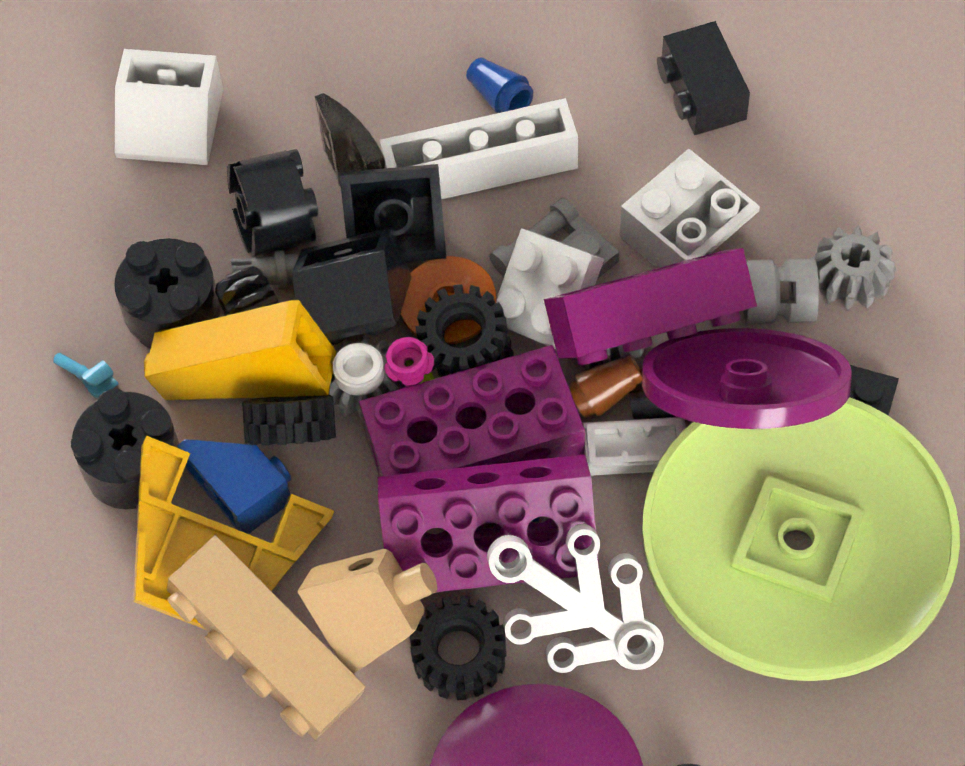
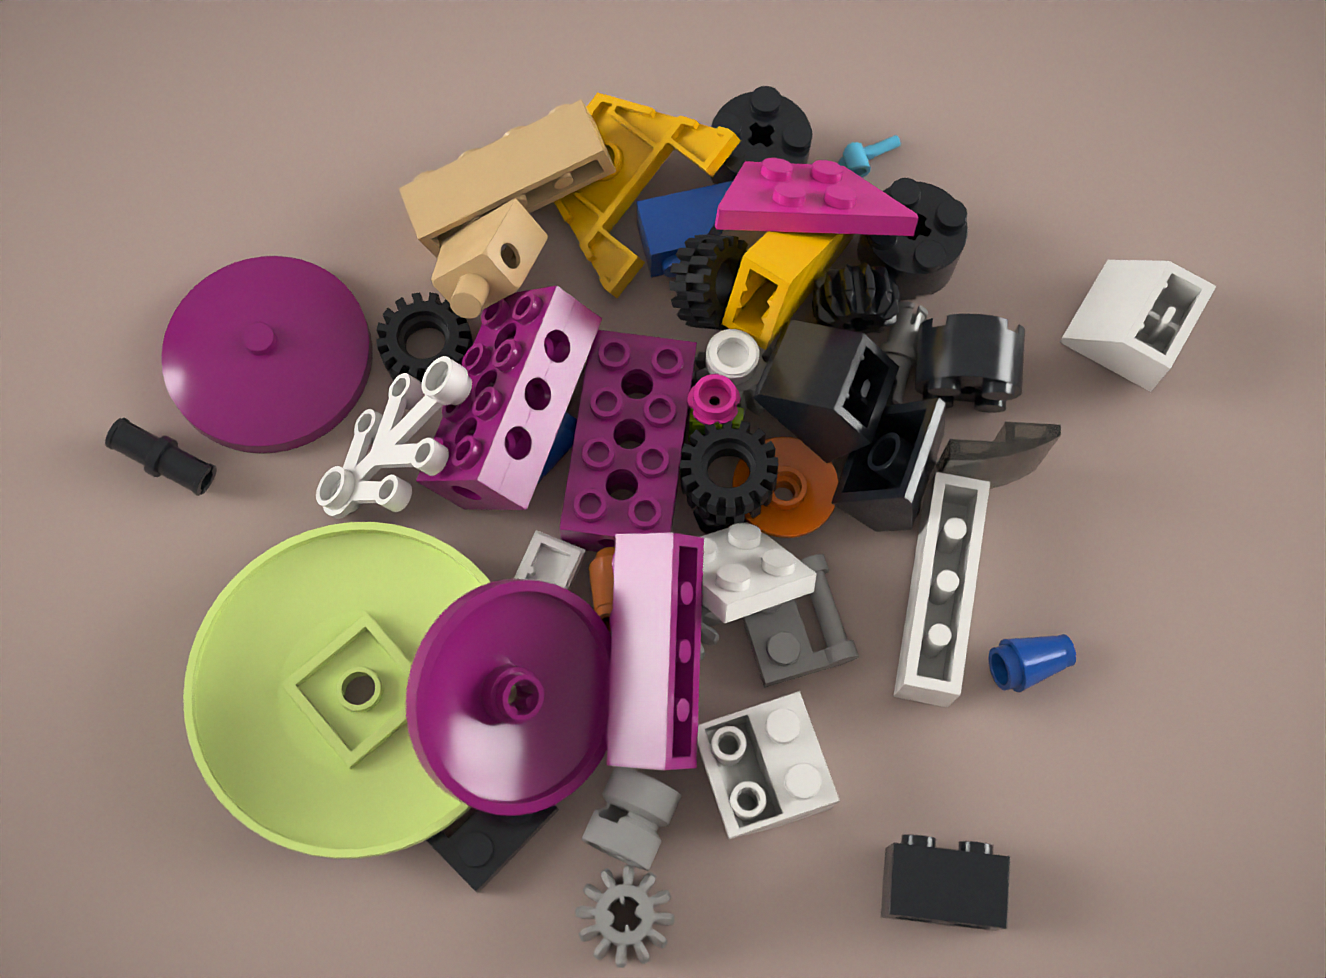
camera: 110 degrees right, 10 degrees up
none -> dark pink wing [715,158,918,236]

